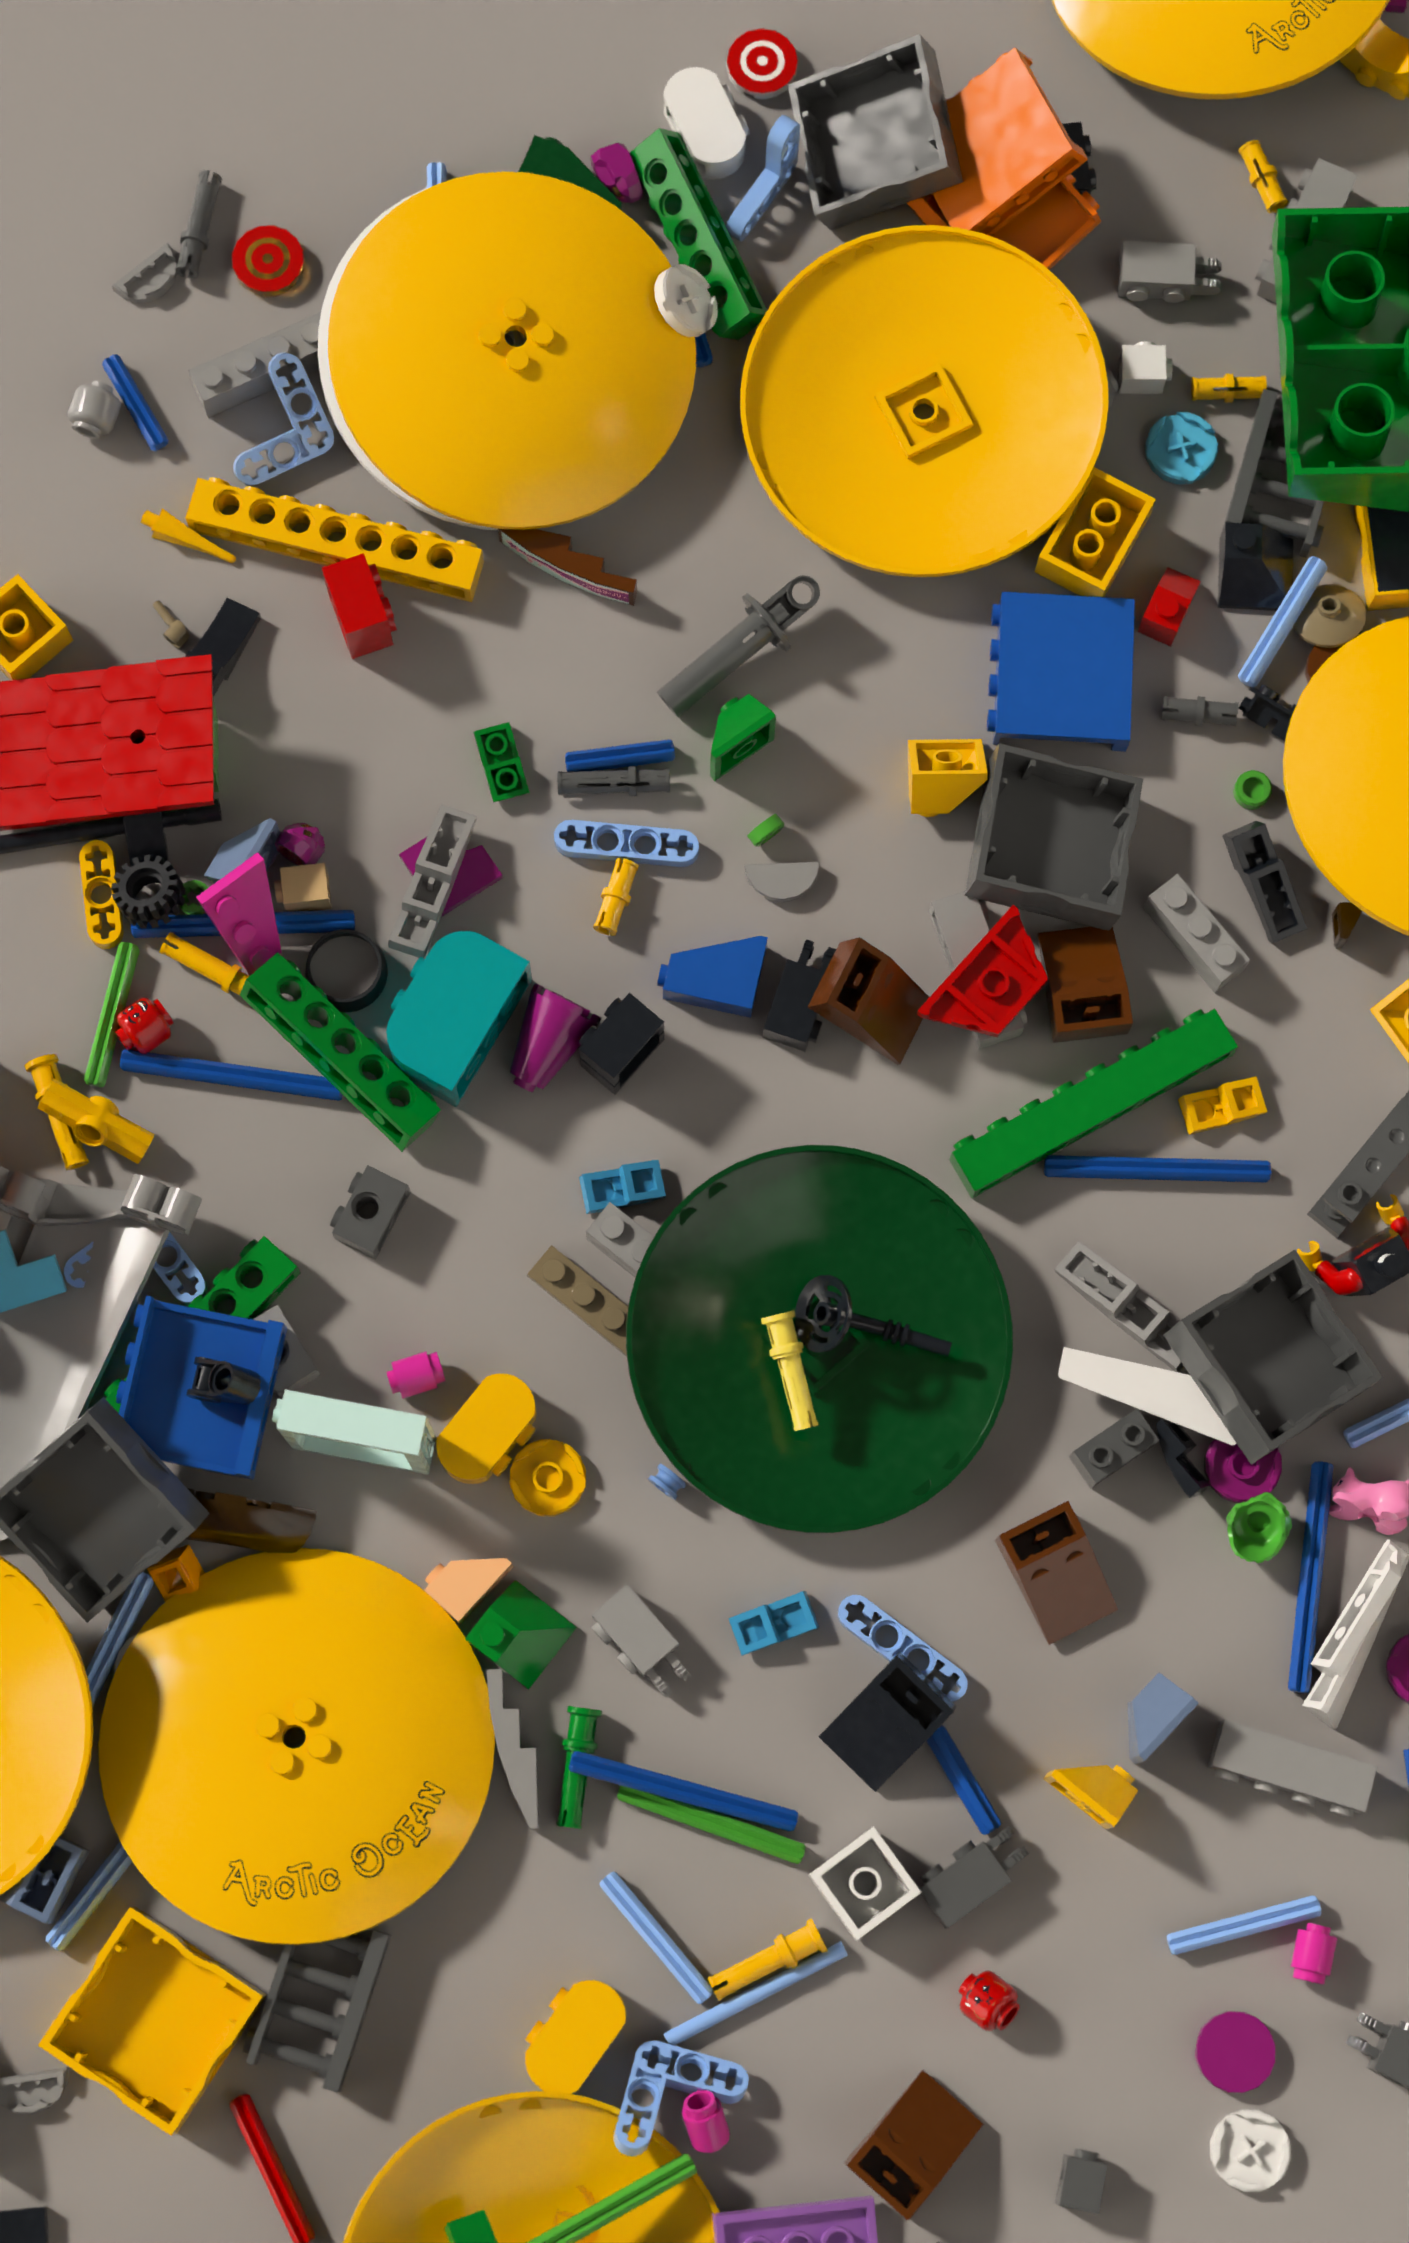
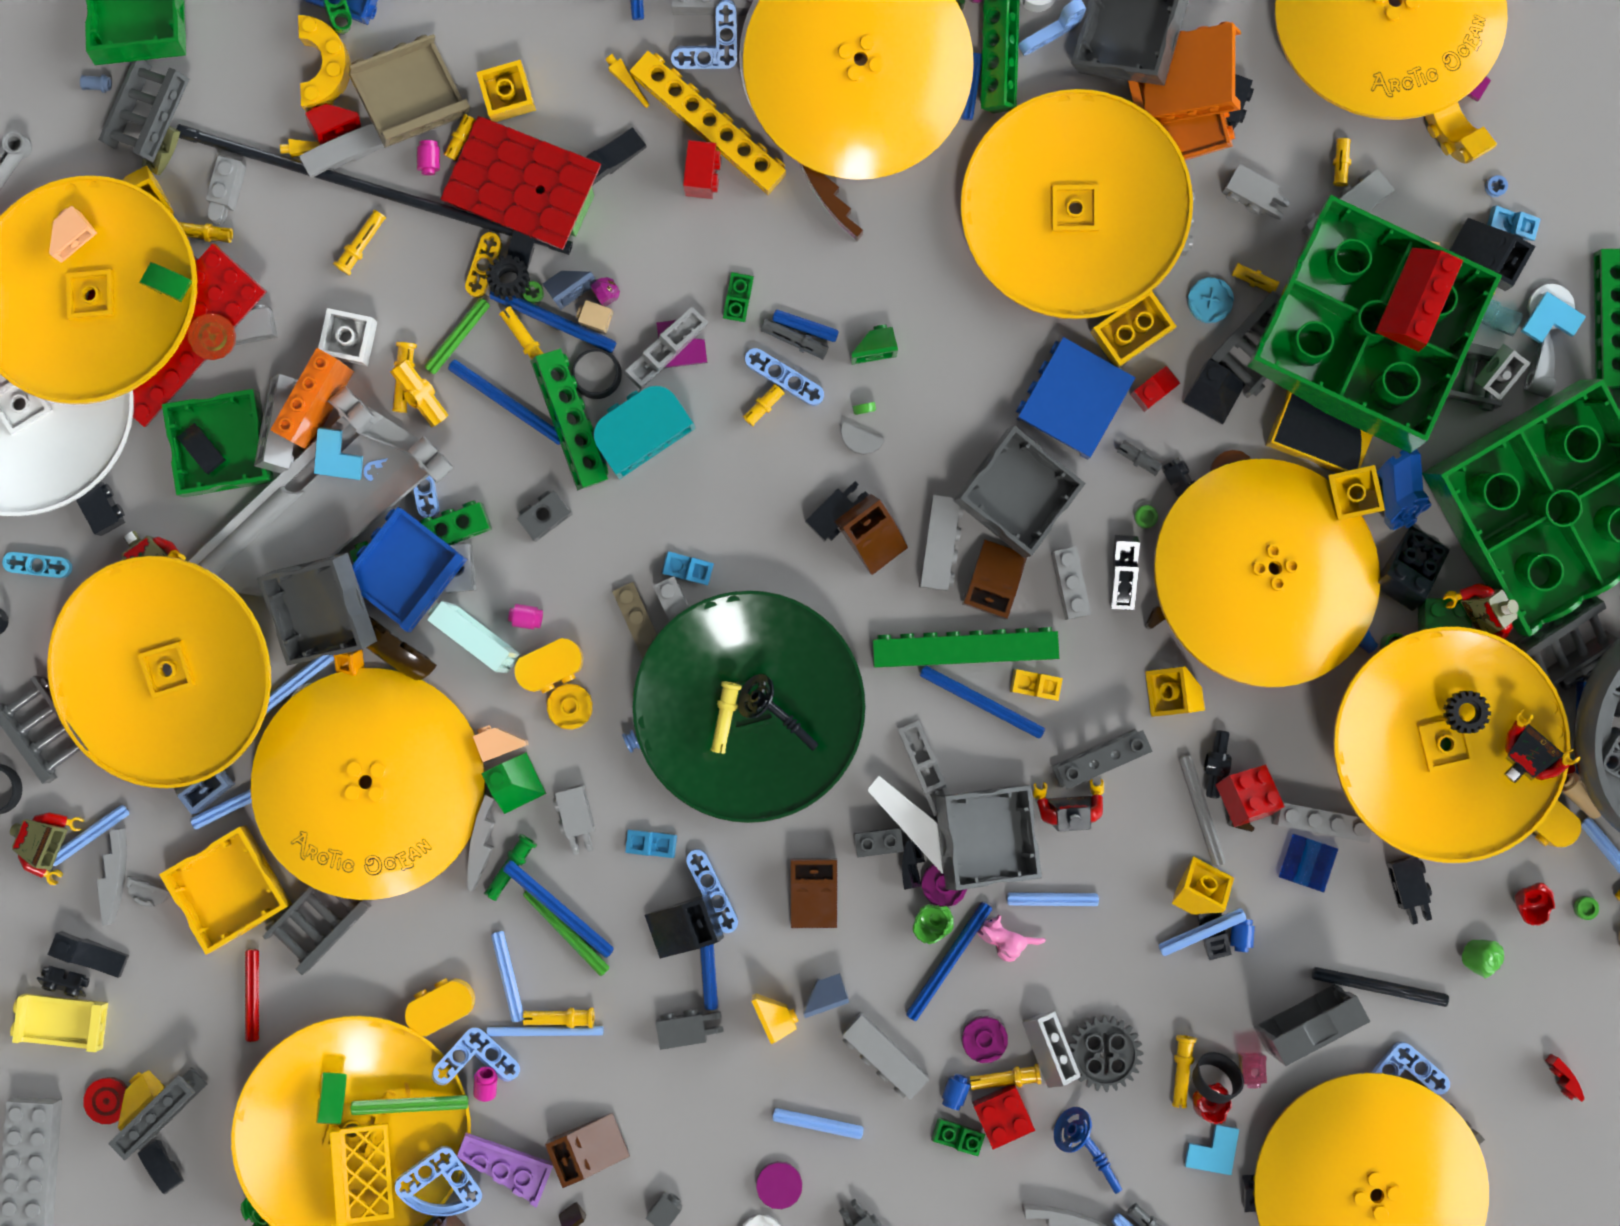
camera: 25 degrees right, 10 degrees up
red head [115,997,174,1054] -> none
dark tan hand [153,600,190,649] -> none
black piece [186,1357,261,1405] -> none
dark pink wing [196,852,282,976] -> none
magenta cone [510,983,602,1093] -> none
black piece [579,992,665,1095] -> none
white tile [655,264,718,337] -> none
dark grey piece [657,575,820,717] -> none
blue slope [657,936,768,1018] -> none
white brick [808,1827,921,1941] -> none
yellow slope [908,739,988,817] -> none
red wing [917,904,1048,1038] -> none
red head [959,1970,1020,2031] -> none
white brick [1118,341,1173,394] -> none
light blue axle [1238,556,1327,687] -> none
dark pink brick [1291,1923,1338,1985] -> none
dark tan dish [1293,584,1366,648] -> none
white wedge [1302,1539,1409,1729] -> none

